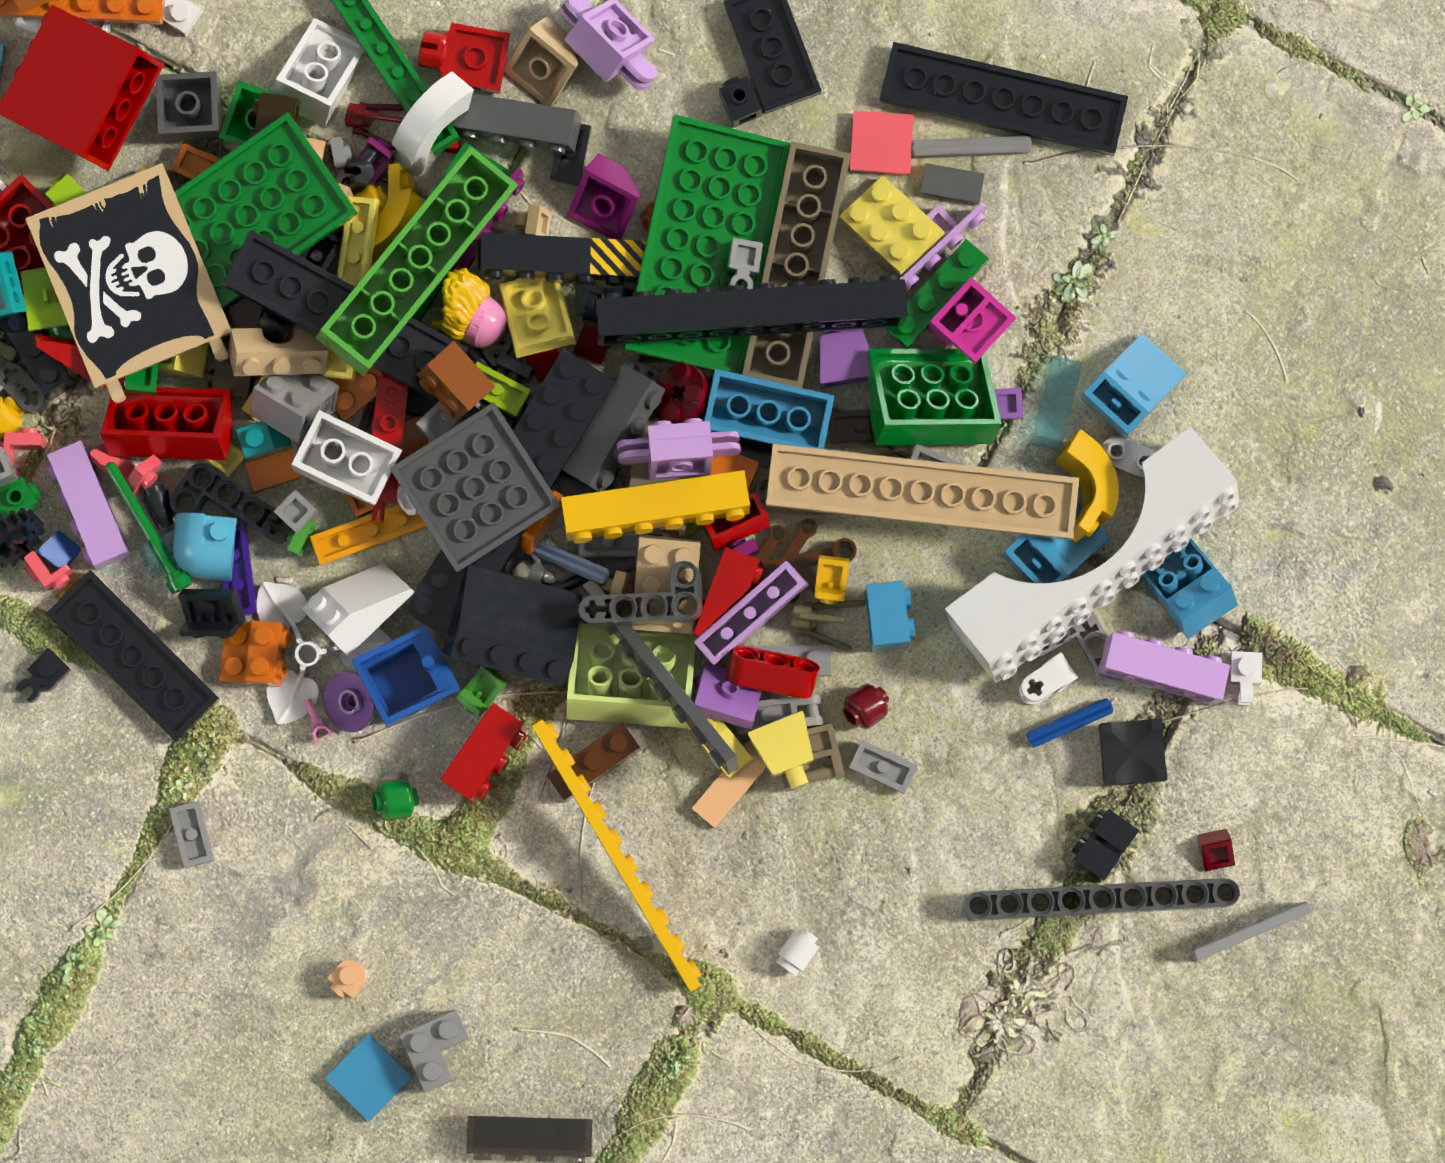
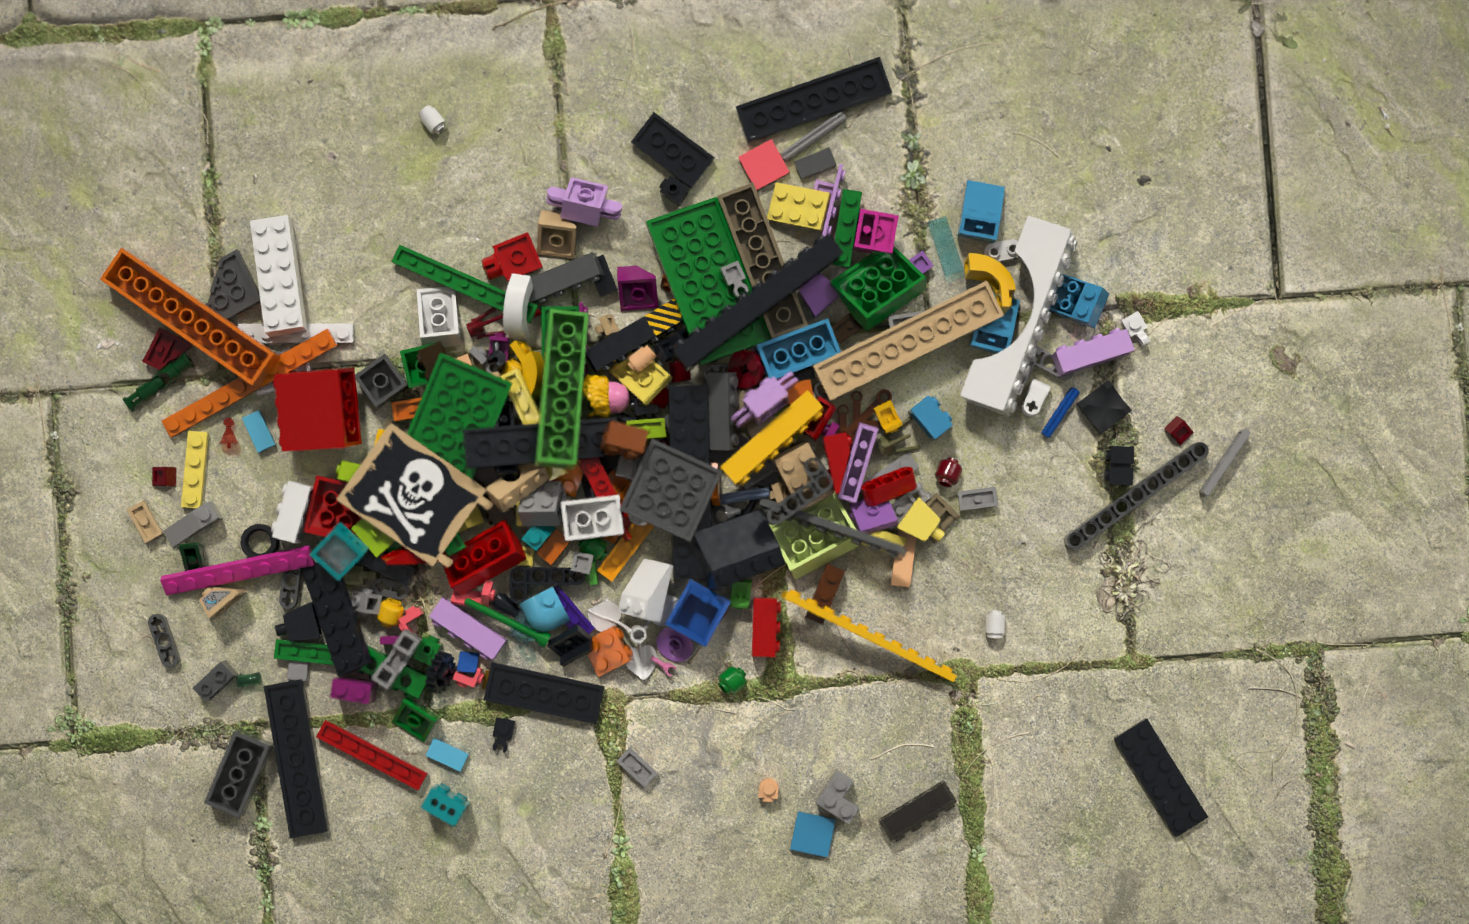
camera: 30 degrees left, 5 degrees up
none -> green head [578,538,607,561]
none -> light nougat brick [628,345,657,373]

